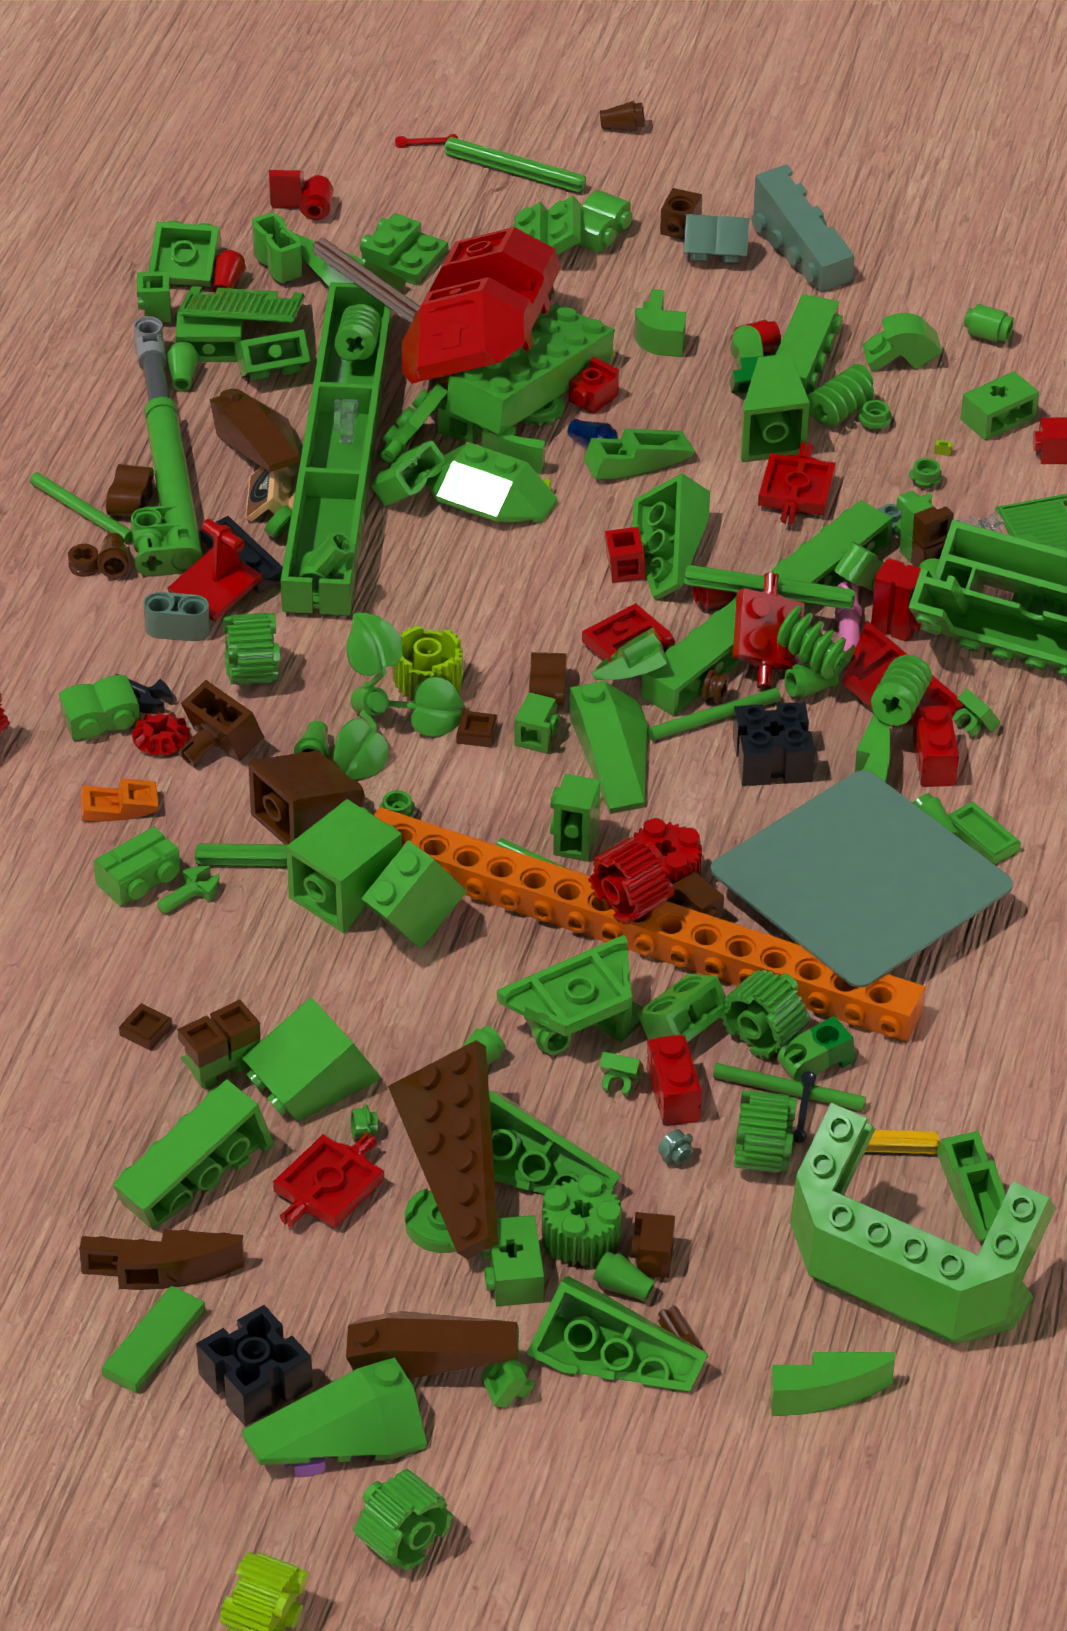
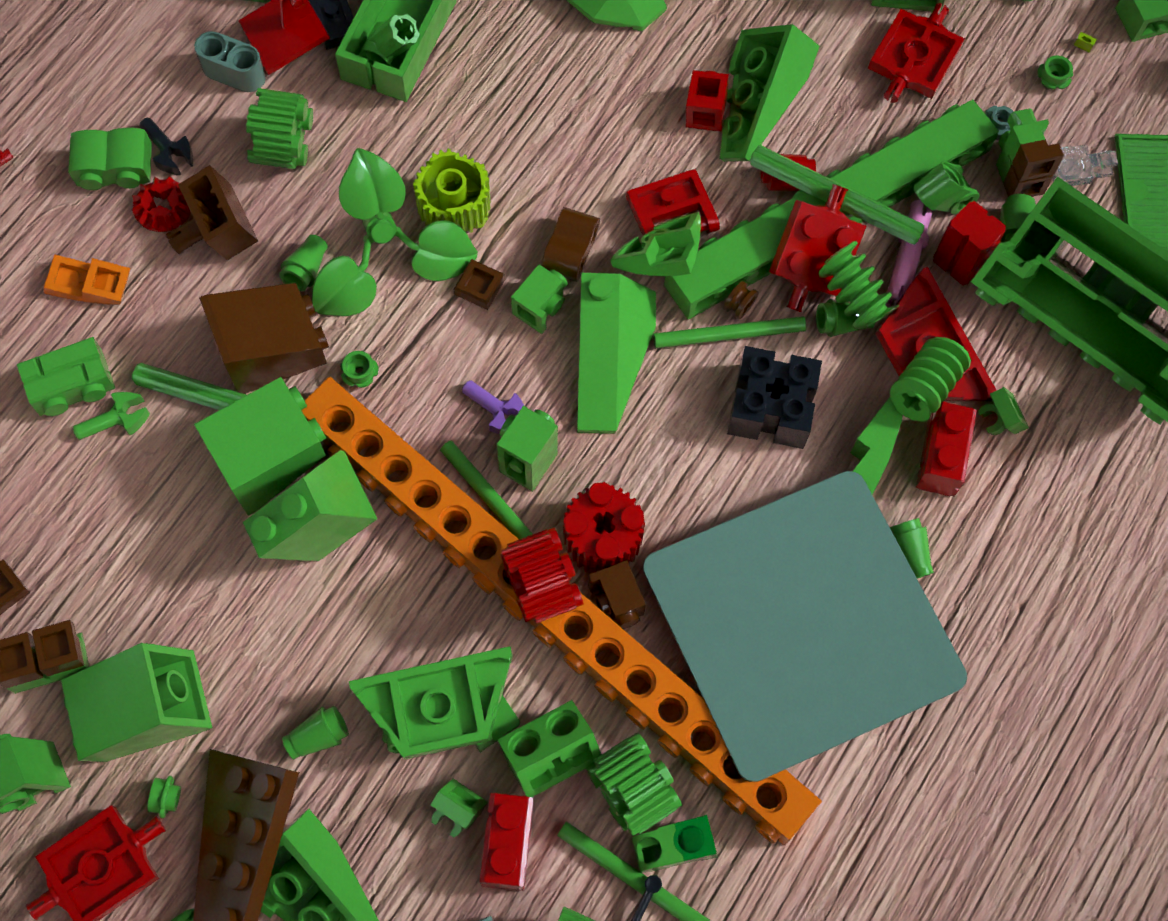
camera: 15 degrees right, 25 degrees up
bright green tile [948,801,1021,865] -> none
none -> medium lavender bar [462,380,524,434]

